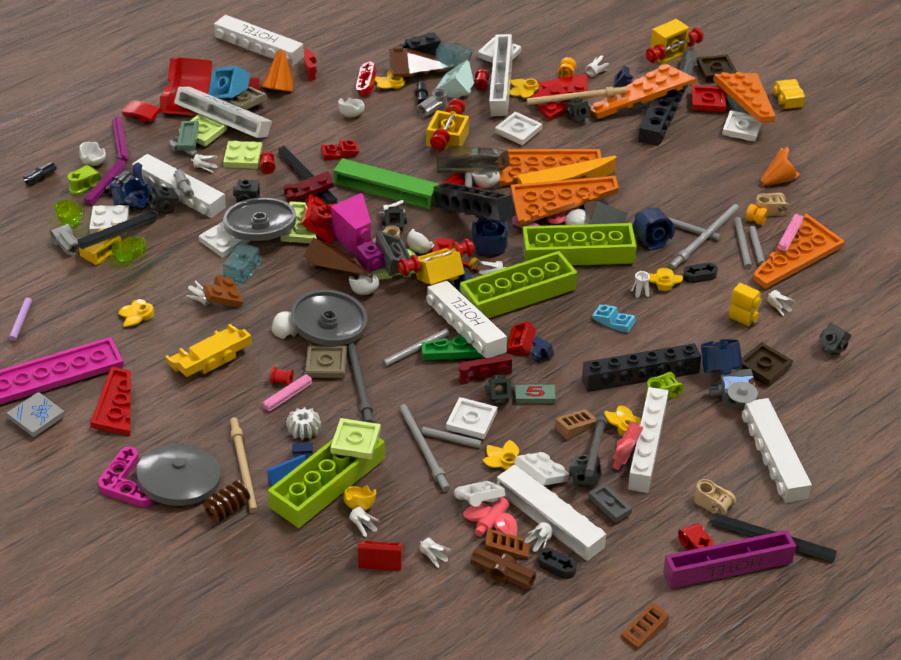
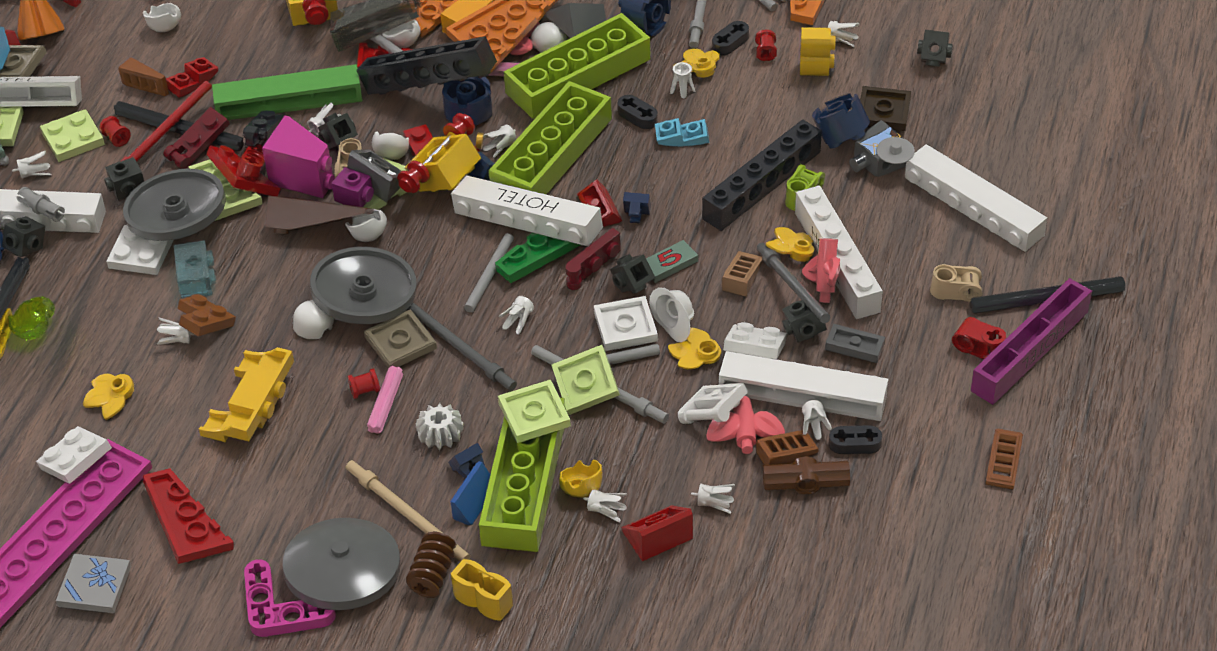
camera: 30 degrees left, 5 degrees up
none -> white plate [36,426,112,484]
none -> dark orange slope [118,58,169,97]
none -> red bar [121,81,212,162]
none -> black hinge [243,110,284,147]
none -> yellow brick [451,559,513,621]
none -> white piece [498,296,534,335]
none -> yellowish green plate [552,345,620,415]
none -> black beam [617,95,658,129]
none -> white piece [649,288,694,342]
none -> red bush [755,29,777,61]

